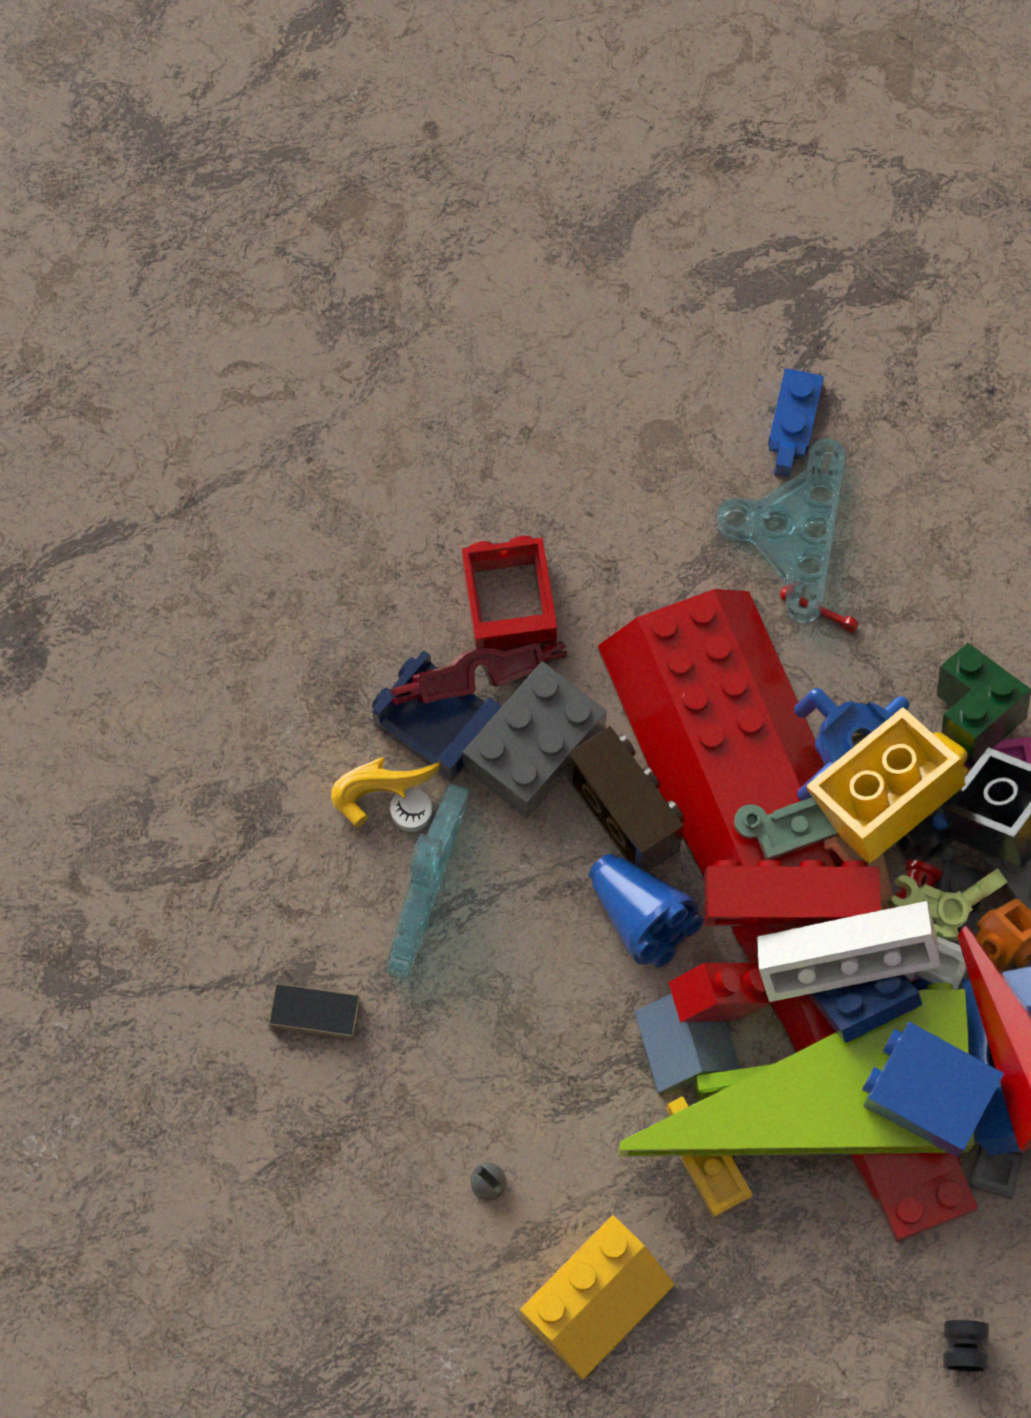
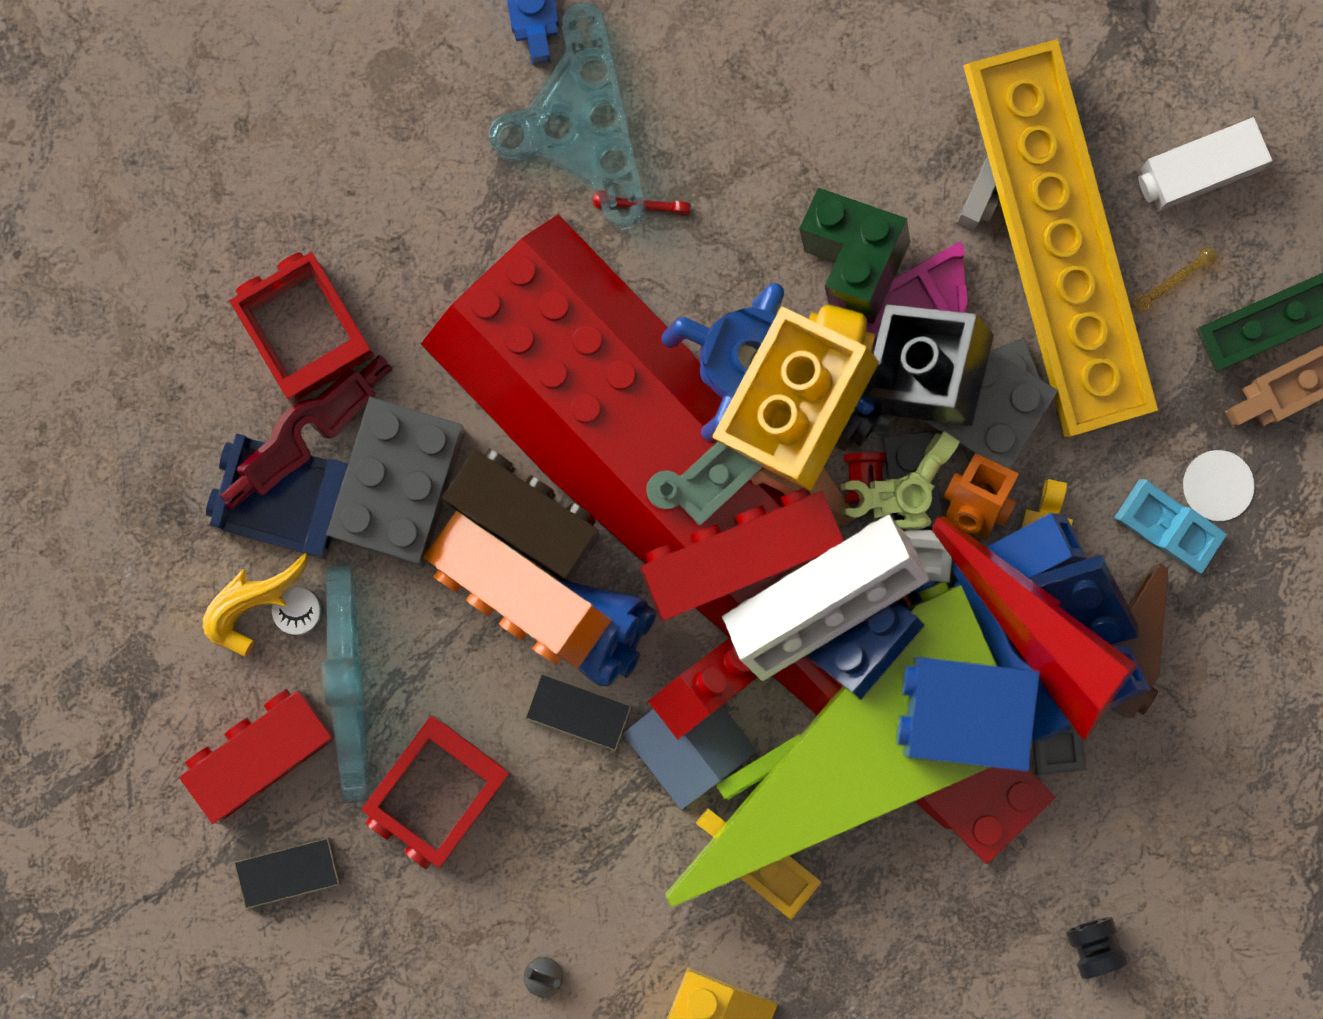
camera: 25 degrees left, 15 degrees up
none -> red brick [179,689,337,825]
none -> red window [361,715,511,869]
none -> brick [423,511,612,669]
none -> black tile [525,673,632,751]

